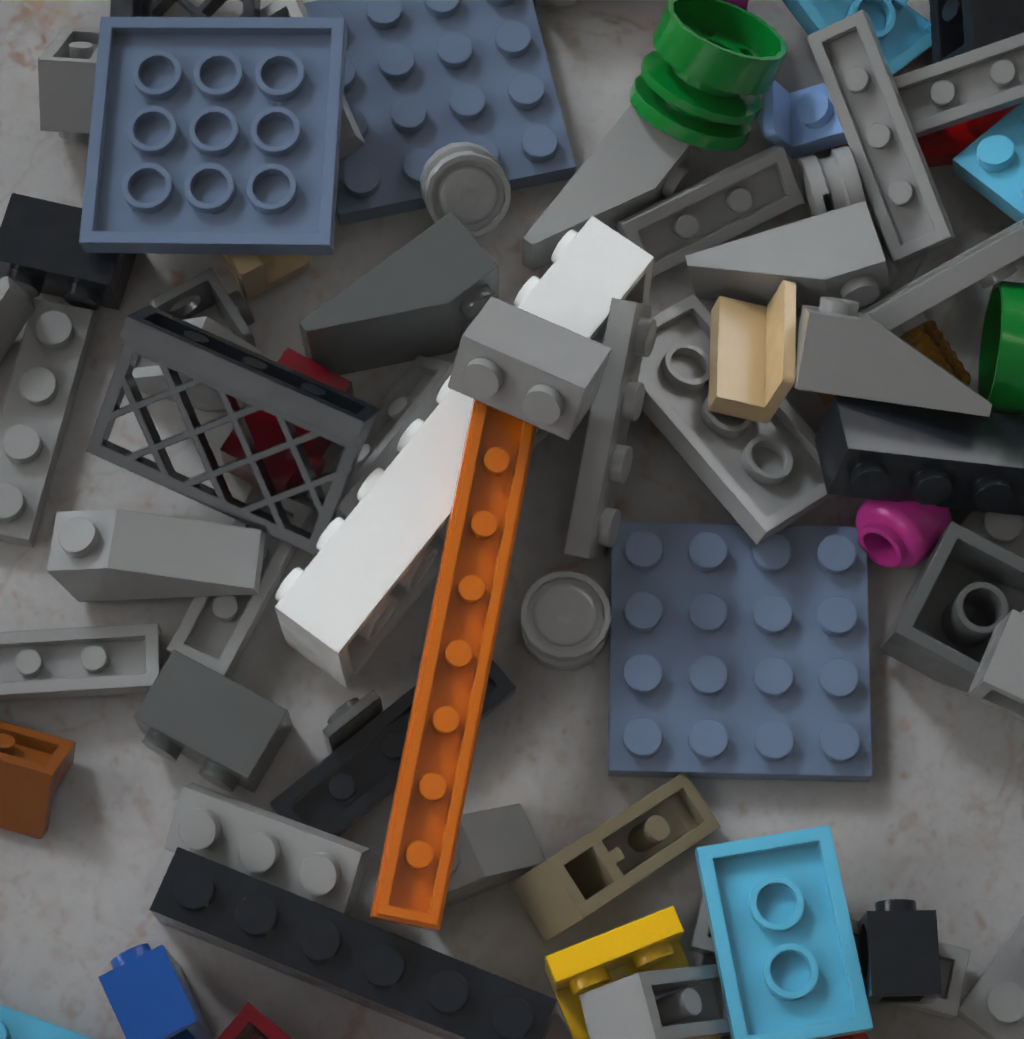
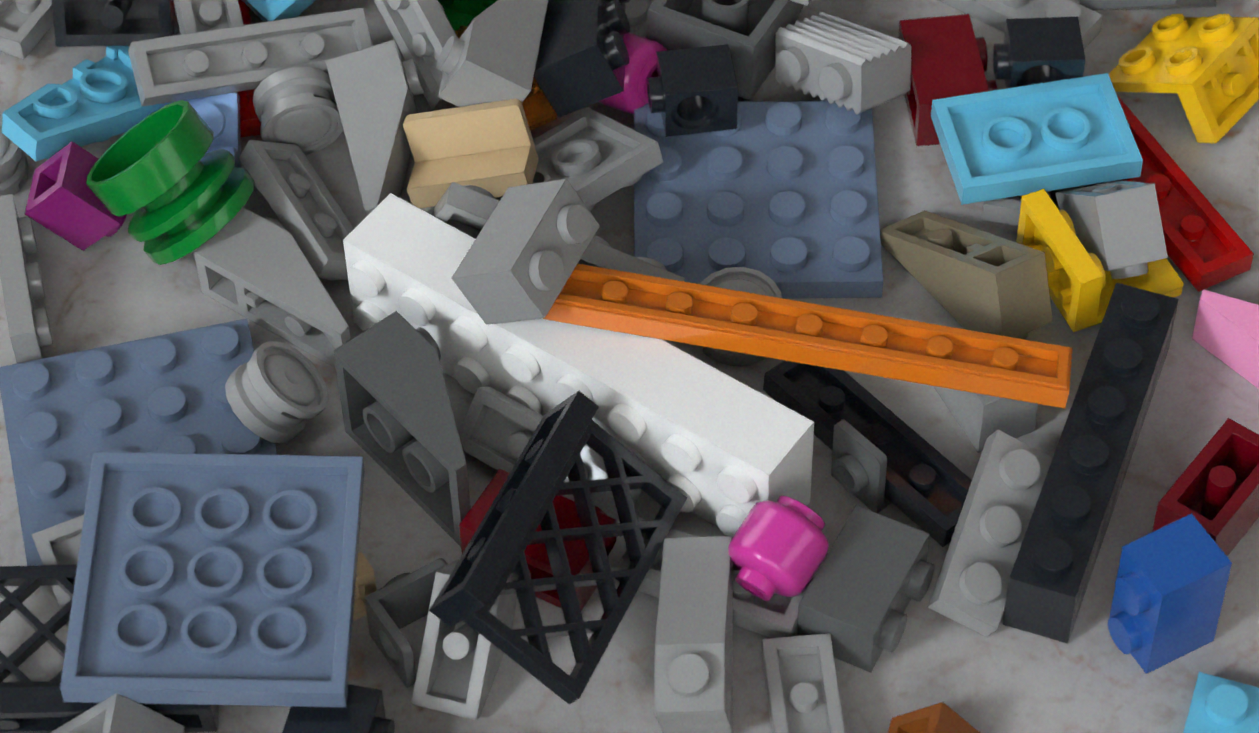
camera: 90 degrees left, 20 degrees down
none -> black brick [647,44,738,137]
none -> dark pink head [728,496,829,601]
none -> light grey brick [775,11,912,115]
none -> dark red brick [898,14,998,146]

